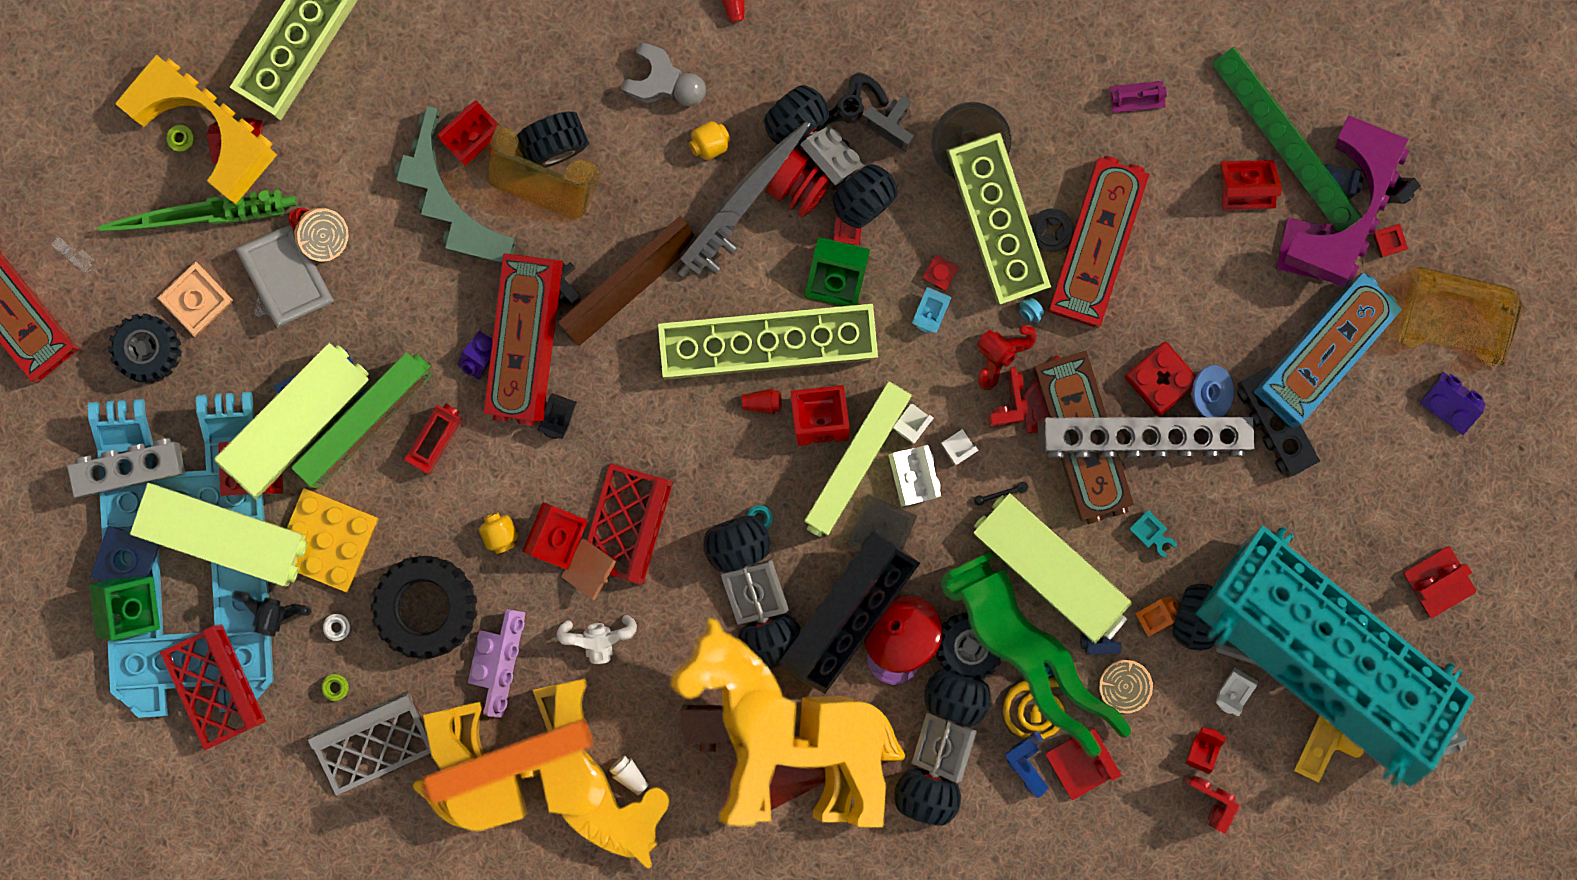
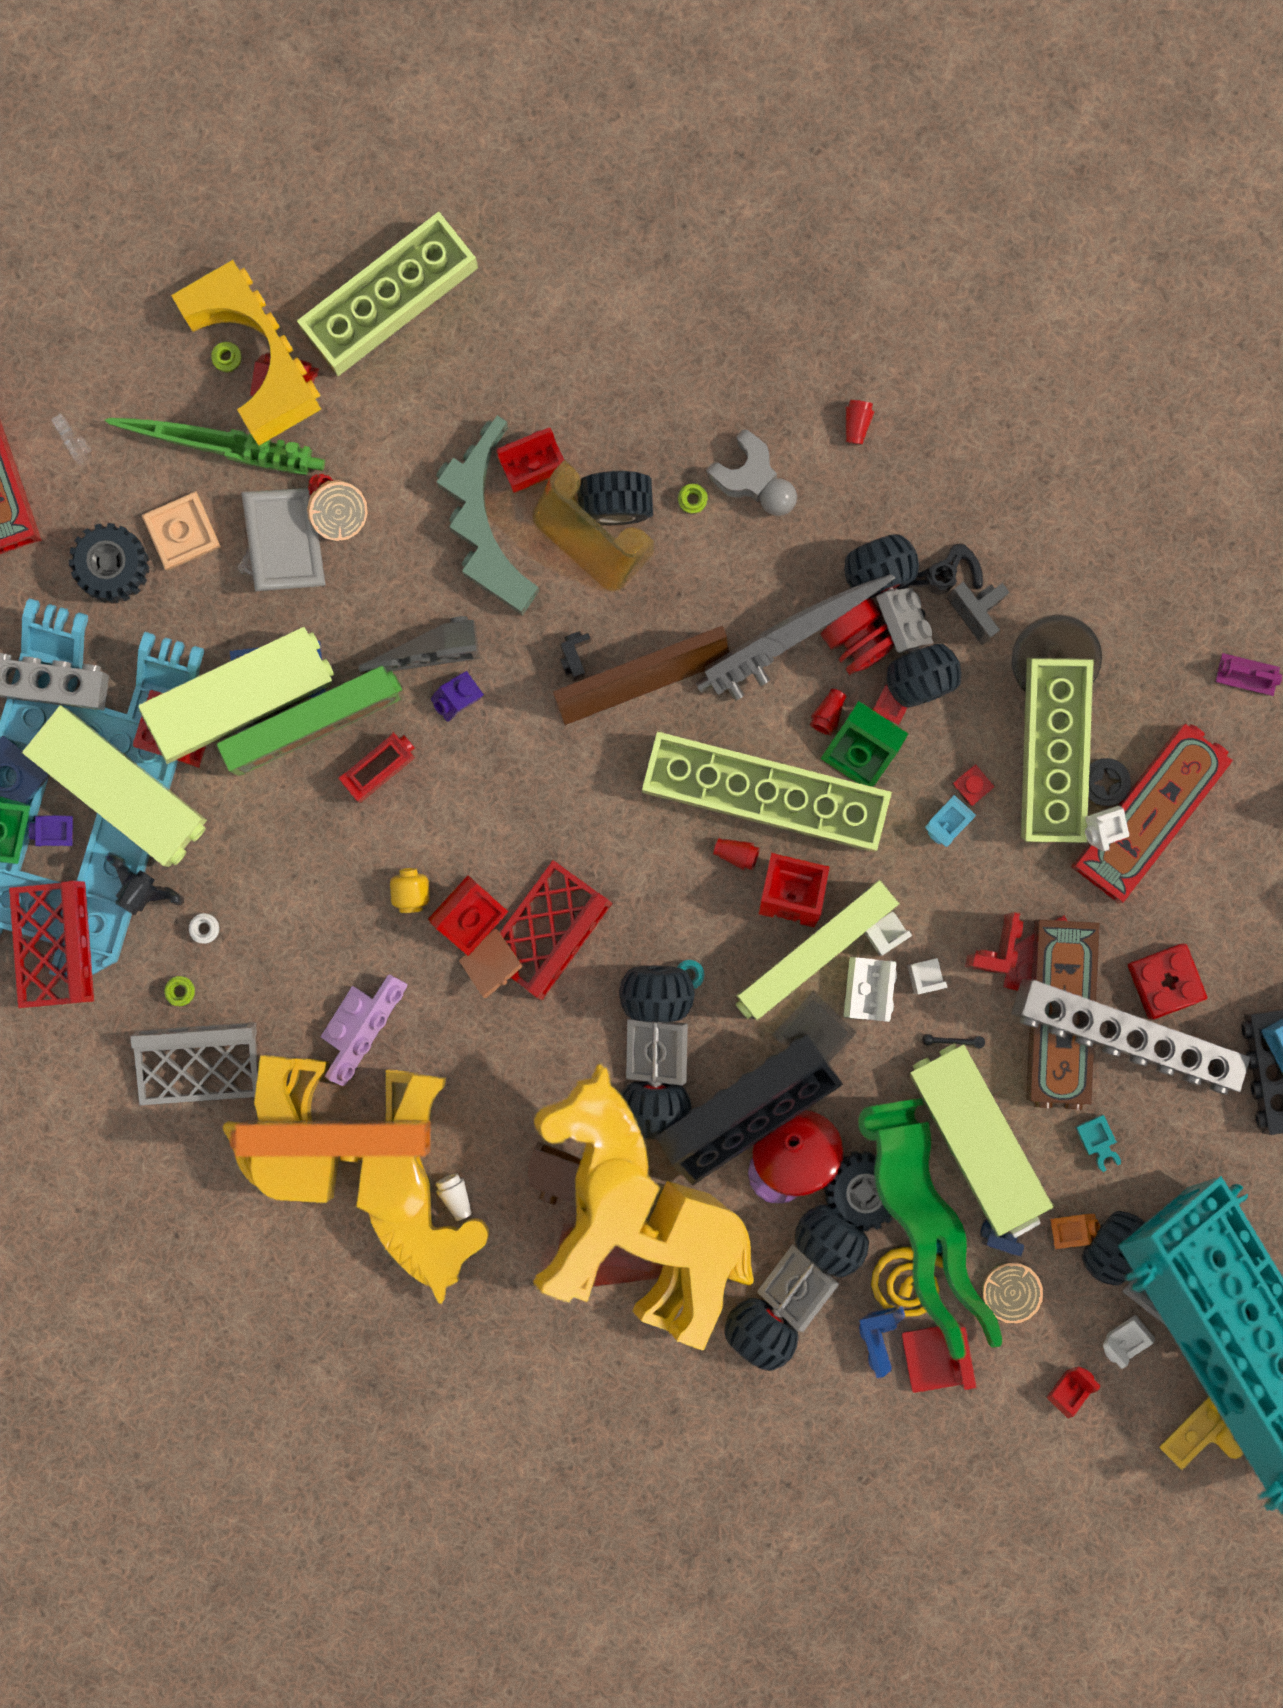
camera: 15 degrees right, 0 degrees up
yellow plate [287,488,379,593] -> none
black tyre [370,556,477,659] -> none
brick [484,253,563,425] -> none
black bracket [537,393,577,439] -> none
white piece [557,615,637,664] -> none
yellow head [689,121,730,161] -> none
red piece [977,325,1037,390] -> none
medium azure plate [1019,298,1044,323] -> none
red bracket [1183,775,1240,834] -> none
medium blue dish [1192,365,1234,417] -> none
none -> dark purple bracket [29,815,73,846]
none -> dark grey wedge [358,616,480,675]
none -> lime plate [678,484,708,514]
none -> red cone [810,688,847,735]
none -> white bracket [1085,806,1129,851]

